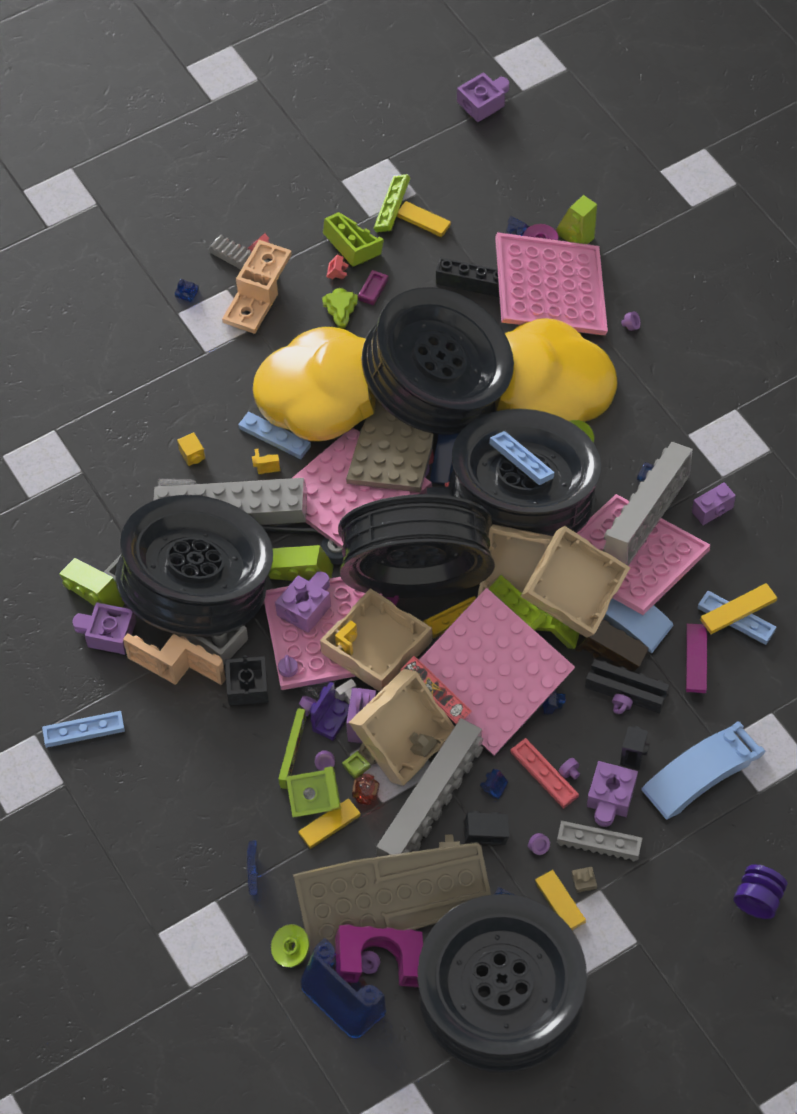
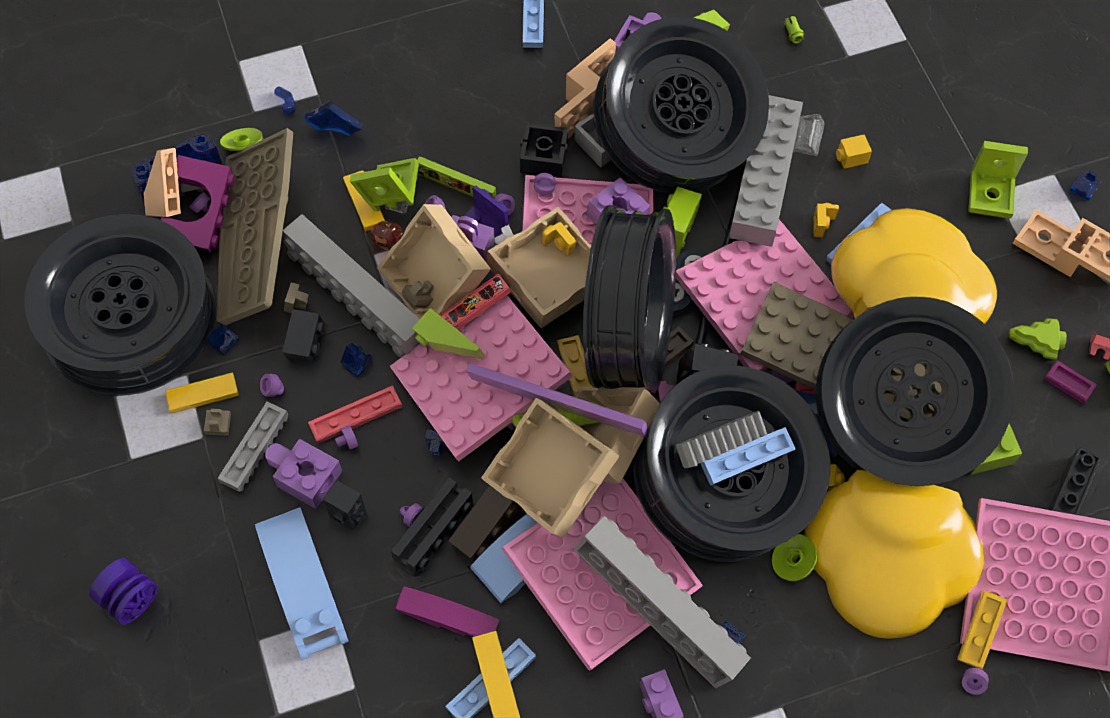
camera: 100 degrees right, 5 degrees up
none -> light nougat slope [144,148,181,217]
none -> clear blue arm [274,86,296,114]
none -> lime slope [412,308,485,359]
none -> medium lavender tile [466,363,648,437]
none -> light grey gear [676,411,768,468]
none -> lime pin [784,16,804,43]
none -> yellow tile [957,590,1007,670]
none -> lime bracket [968,141,1028,219]

